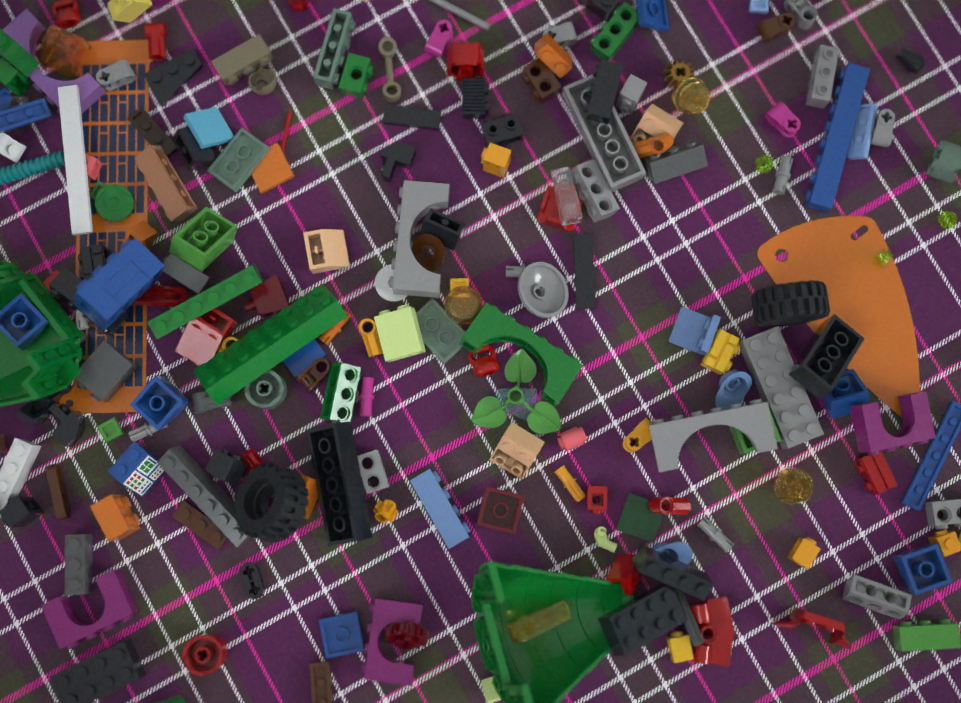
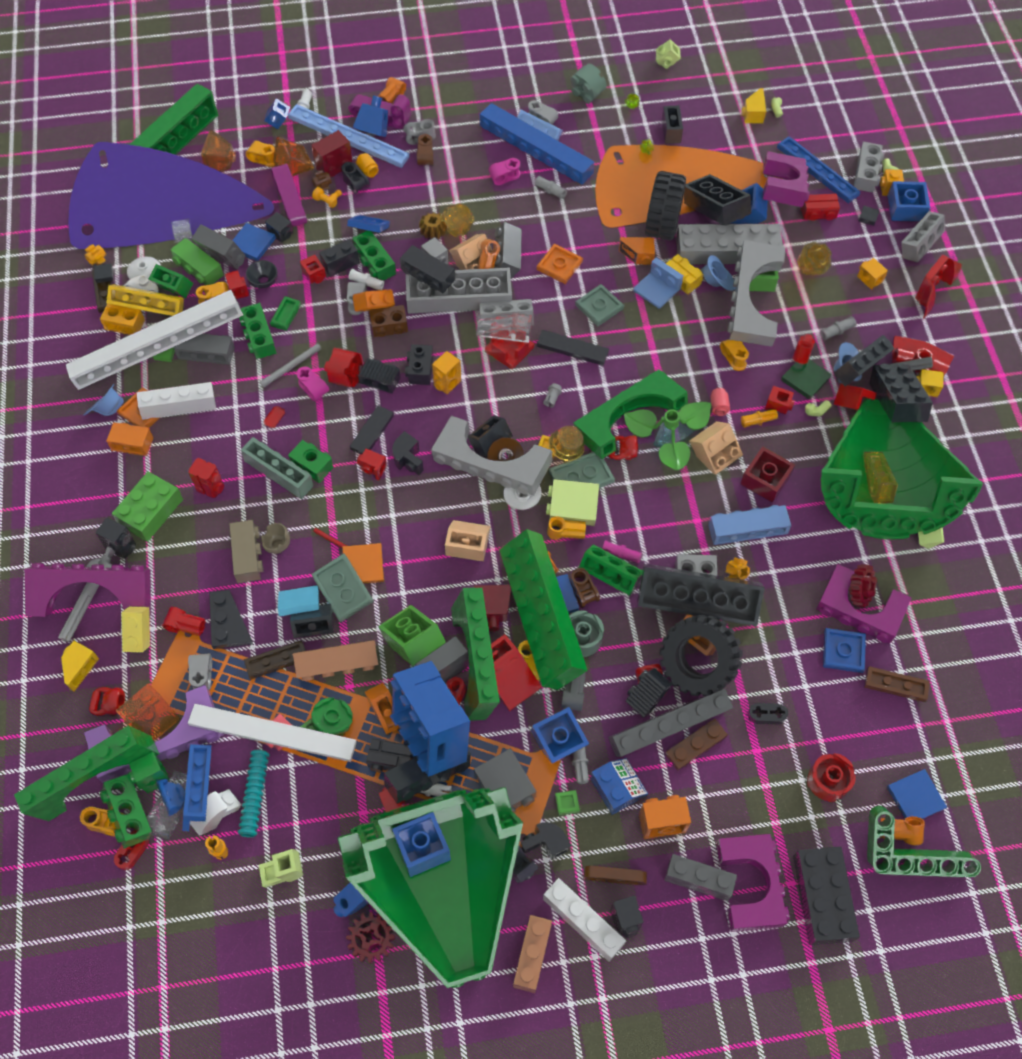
camera: 70 degrees left, 20 degrees down
dark tan piece [378,37,401,102] -> none
light grey dish [518,262,569,318] -> none
clear neon green plate [755,155,773,173] -> none
light grey brick [805,45,839,109] -> none
bright green brick [892,618,961,652] -> none
black cone [896,48,926,74] -> none
none -> red piece [263,406,285,428]
none -> white pin [348,269,384,290]
none -> red brick [356,449,387,480]
none -> orange tile [536,244,583,284]
none -> sand green tile [575,284,624,326]
none -> orange slope [619,237,655,265]
none -> black brick [662,105,683,144]
none -> black tile [858,206,880,226]

